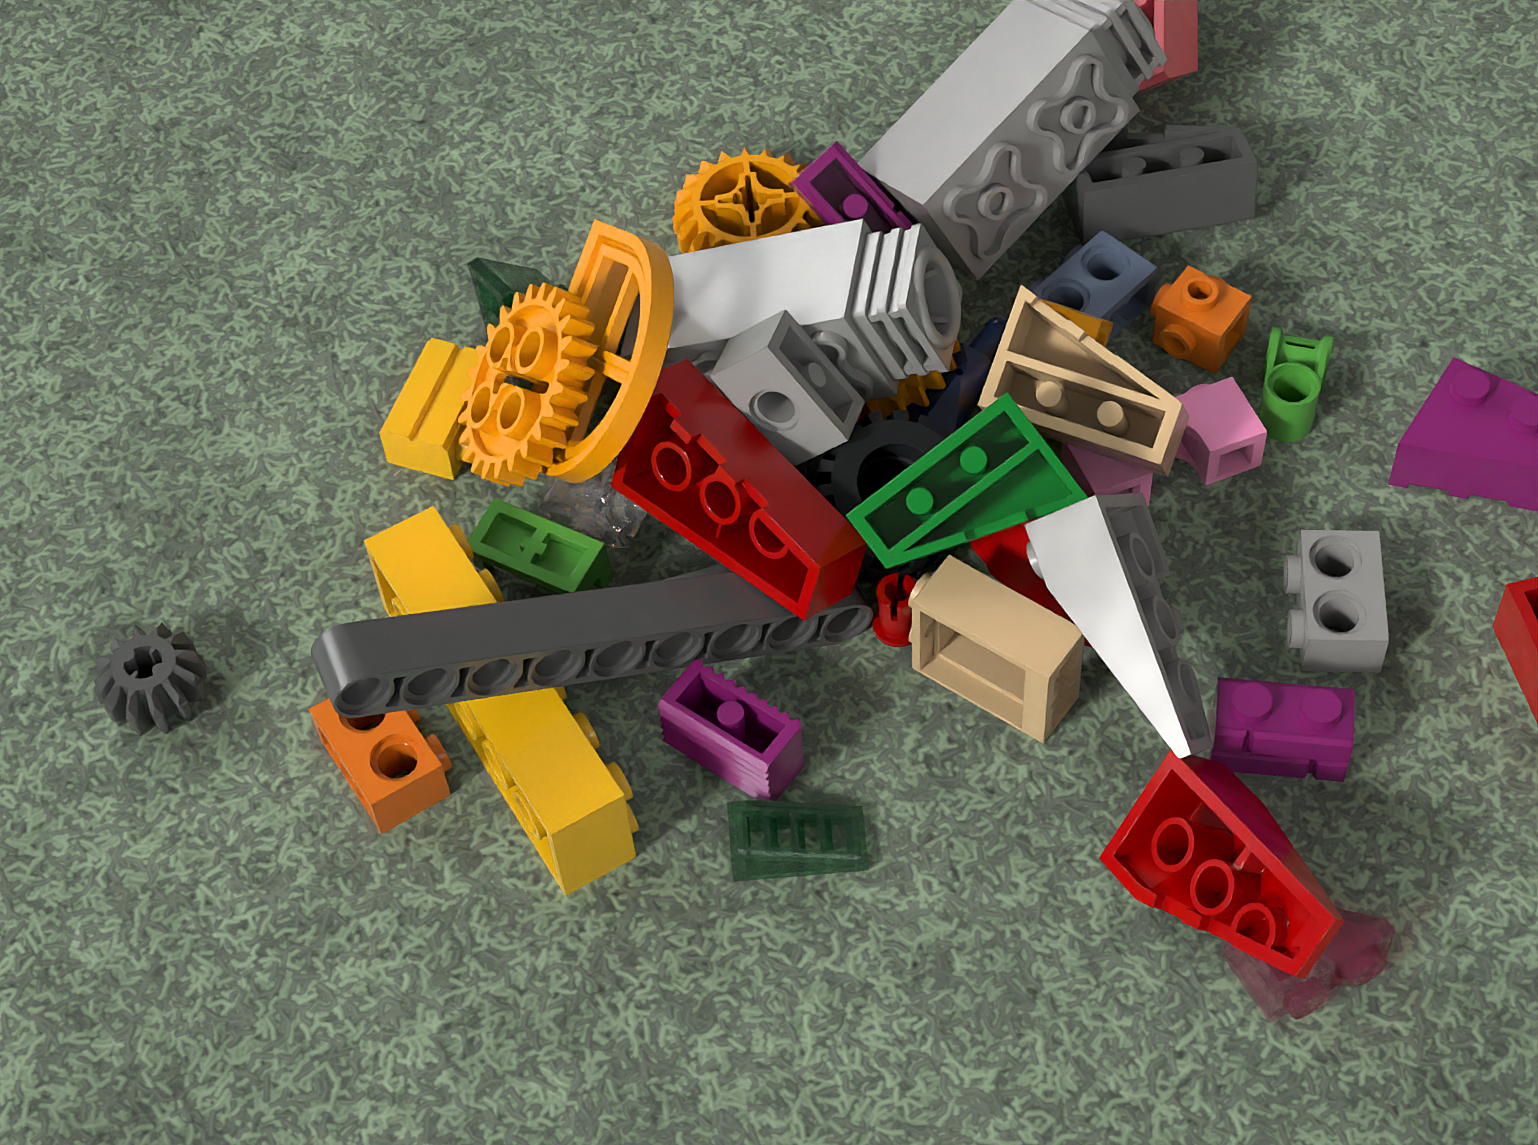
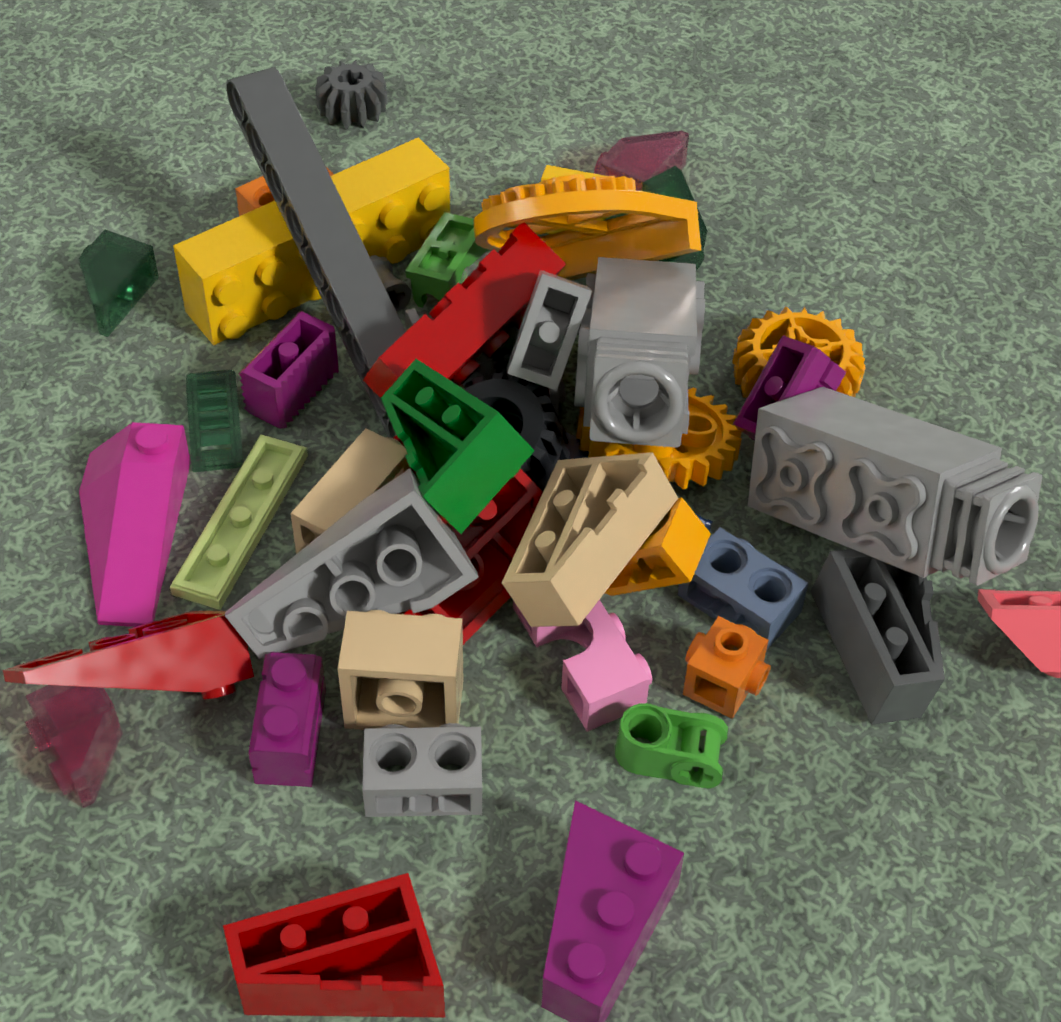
camera: 80 degrees right, 5 degrees down
none -> clear green slope [79,229,159,337]
none -> dark pink wedge [79,422,191,627]
none -> yellowish green tile [170,434,308,610]
none -> tan brick [338,610,463,730]
none -> clear pink slope [594,130,689,194]

